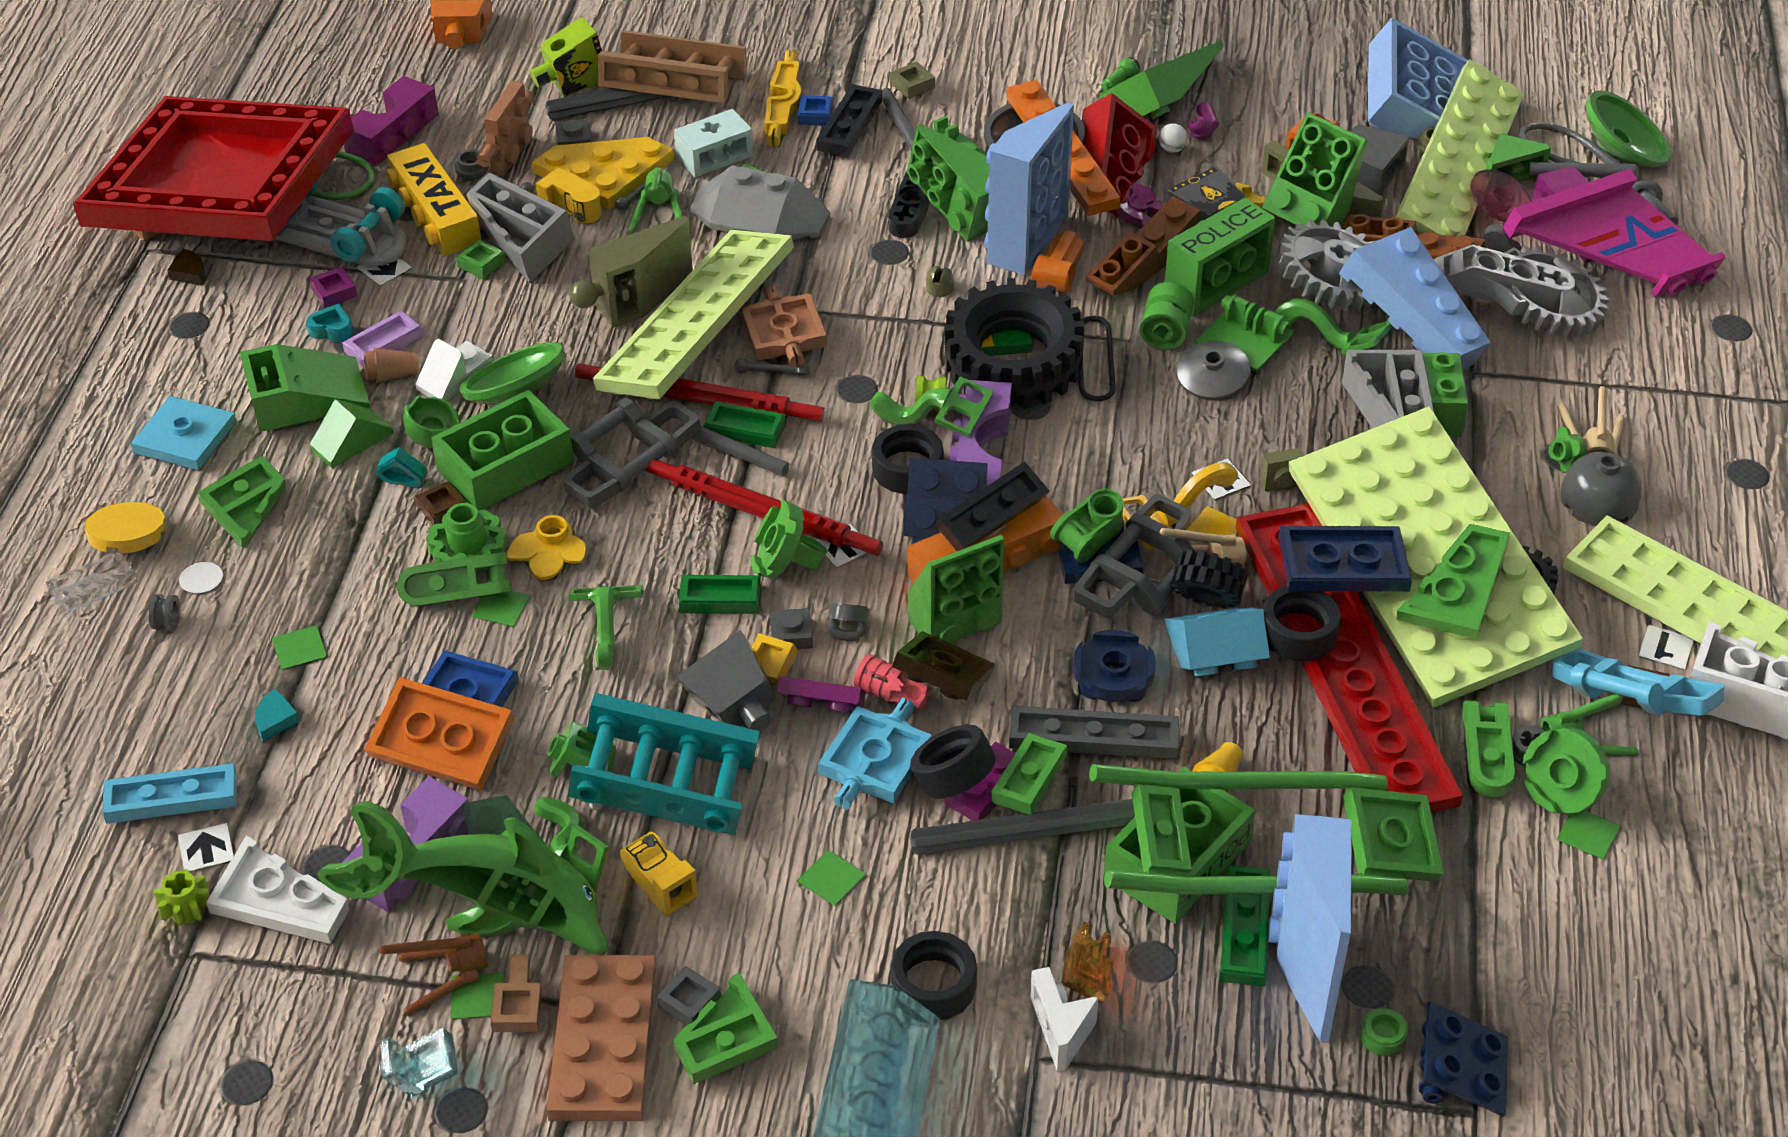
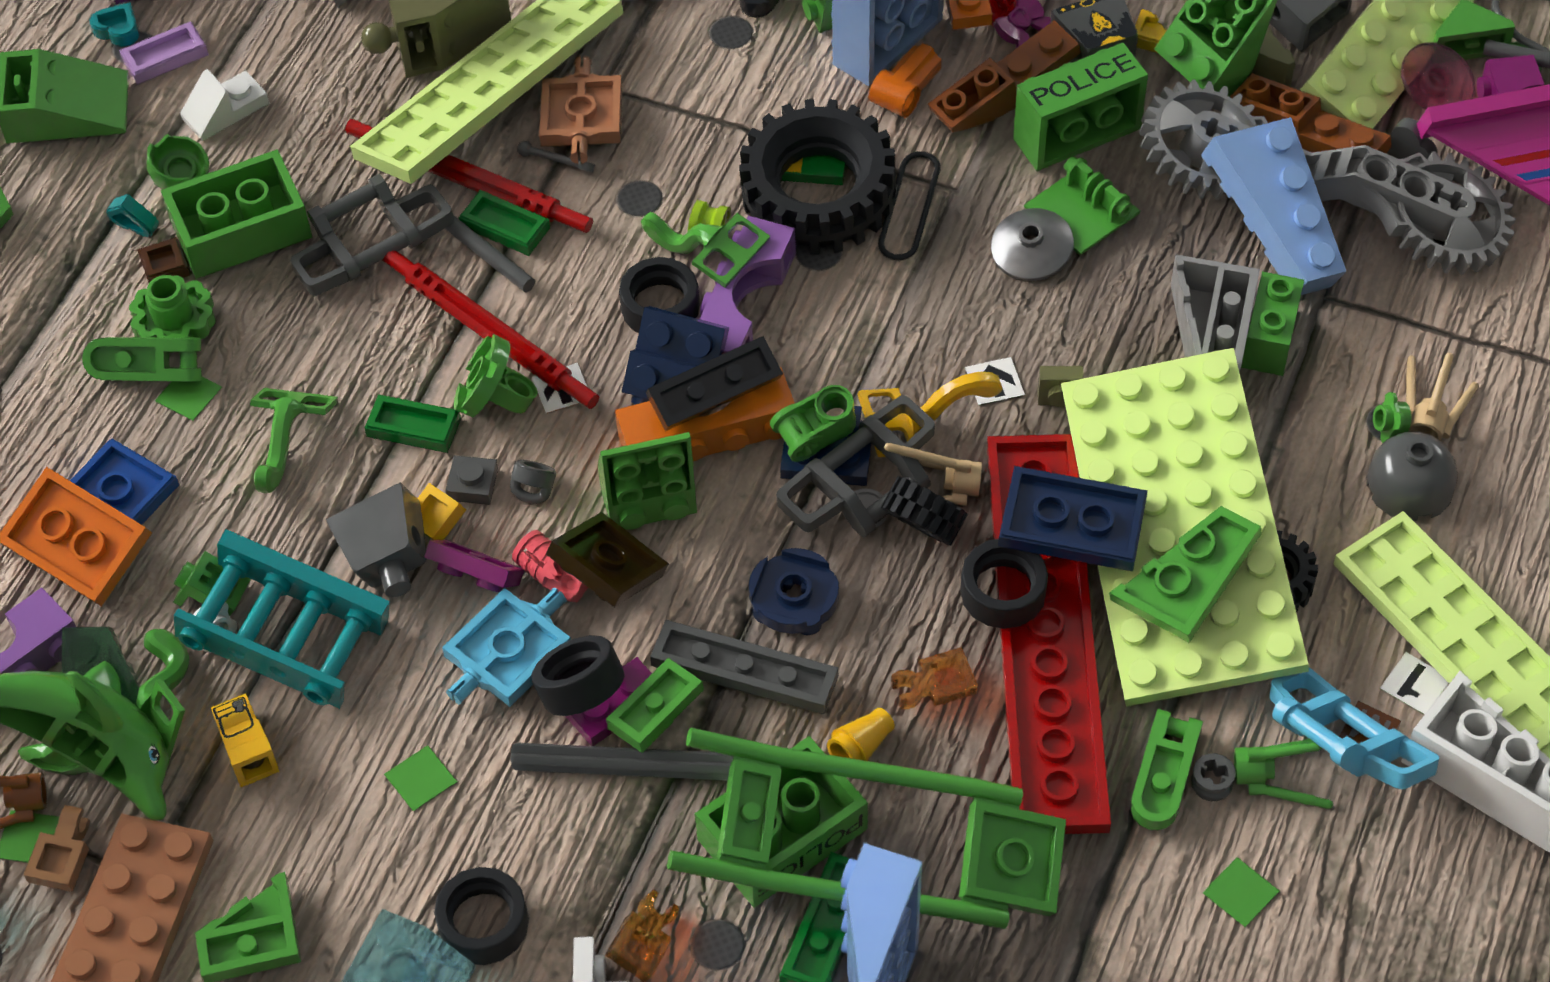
camera: 15 degrees right, 10 degrees up
bright green slope [310,399,394,468] -> none
nougat cone [364,347,419,384] -> none
bright green dish [460,342,565,405] -> none
yellow plate [507,515,586,580] -> none
dark grey plate [656,966,721,1025] -> none
olive hinge [926,266,954,297] -> none
bright green wheel [1139,282,1194,350] -> none
medium azure slope [1164,607,1270,676] -> none
yellow sticker [1187,506,1238,535] -> none
bright green piece [1274,299,1393,355] -> none
bright green tile [1523,727,1610,814] -> none
none -> clear orange plate [891,647,978,709]

